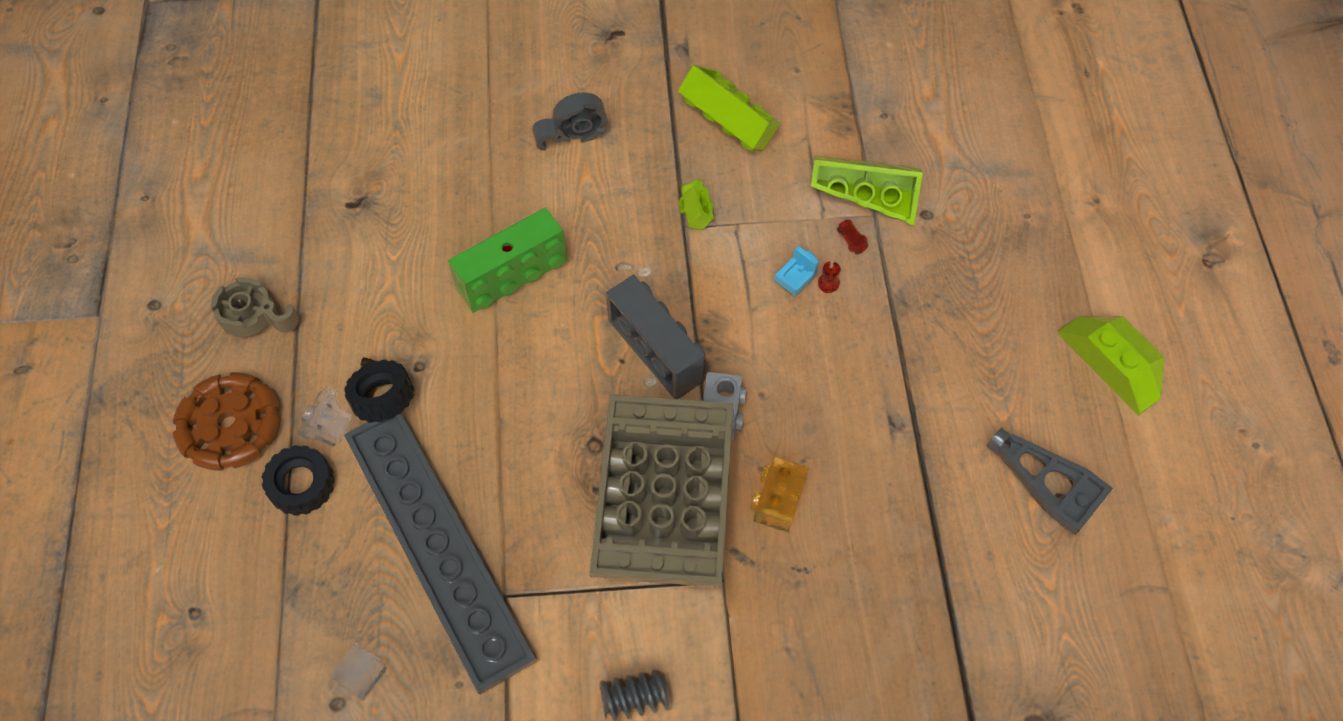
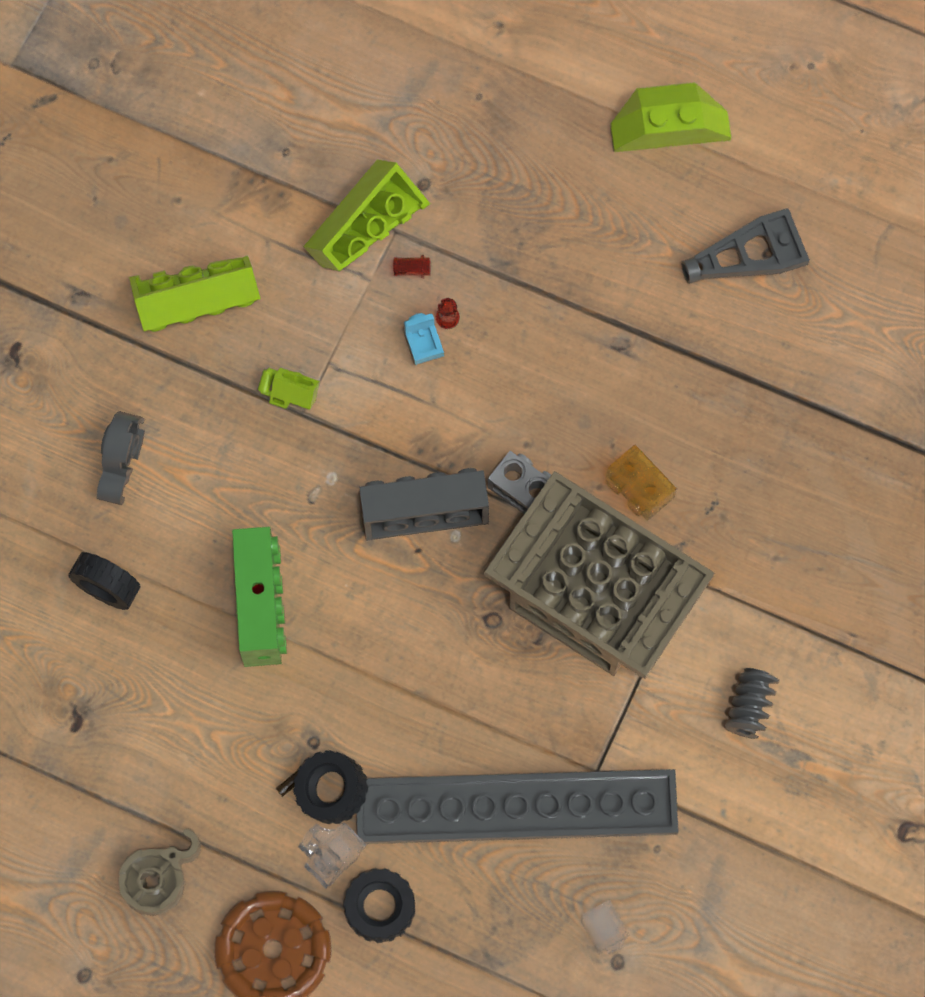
camera: 60 degrees left, 10 degrees up
none -> black tyre [68,552,141,610]

